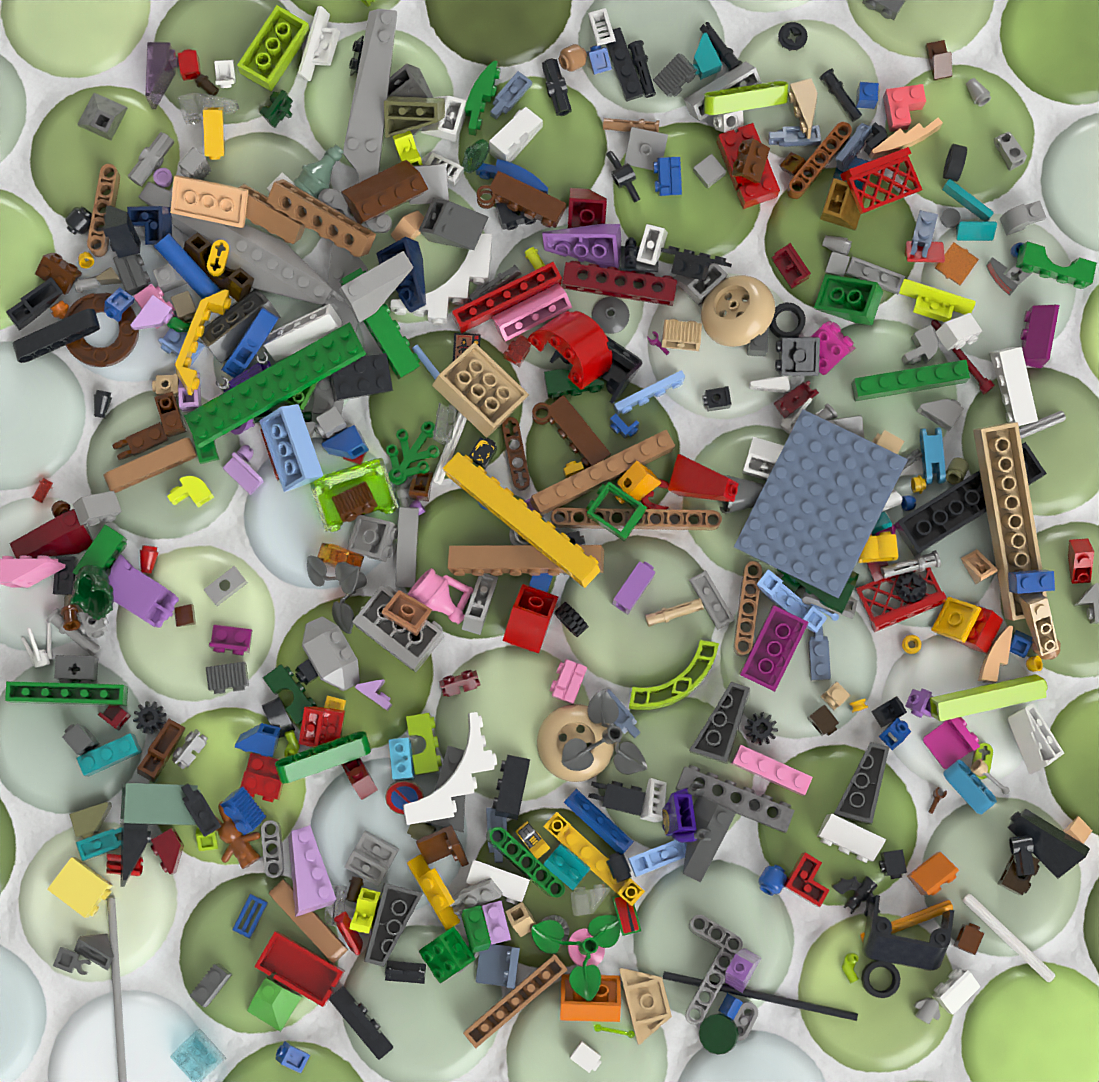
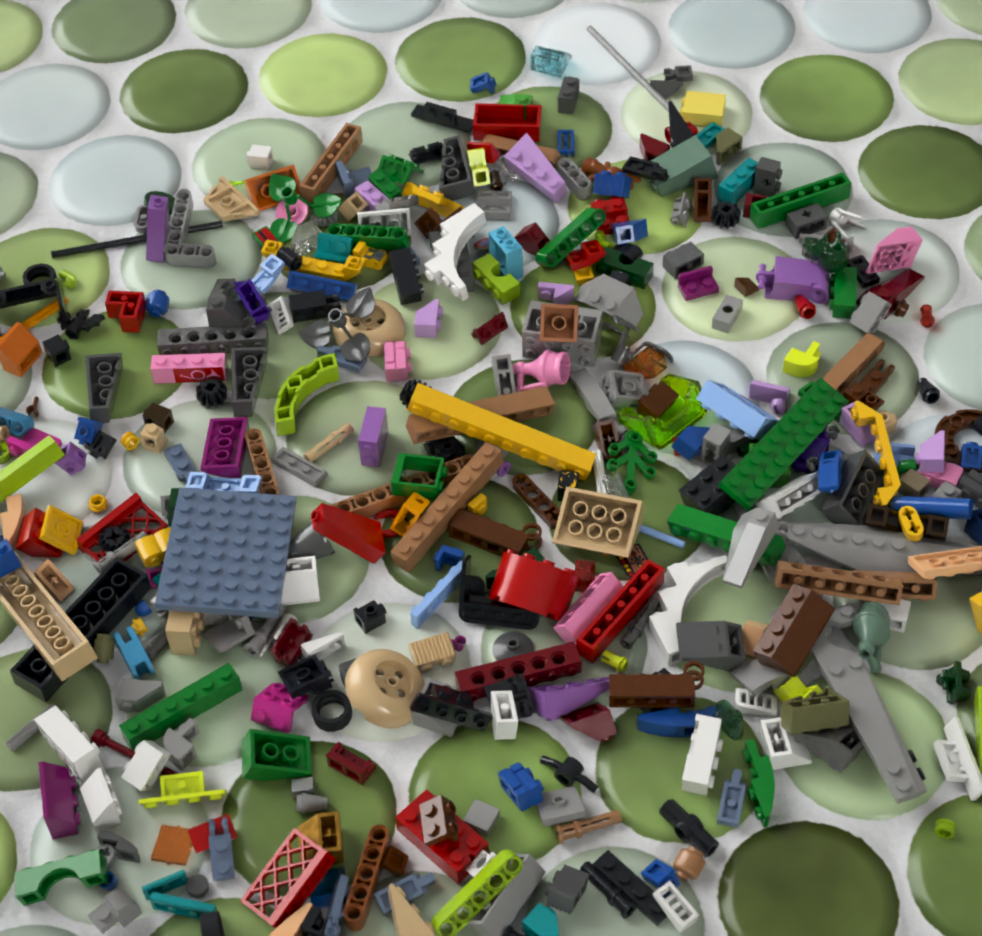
camera: 160 degrees right, 30 degrees down
dark blue wedge [376,237,426,313] -> none
red slope [503,584,559,654] -> none
white slope [817,814,886,863] -> none
light grey tile [845,256,905,295] -> none
none -> white slope [80,768,123,834]
none -> lavender slope [414,299,443,338]

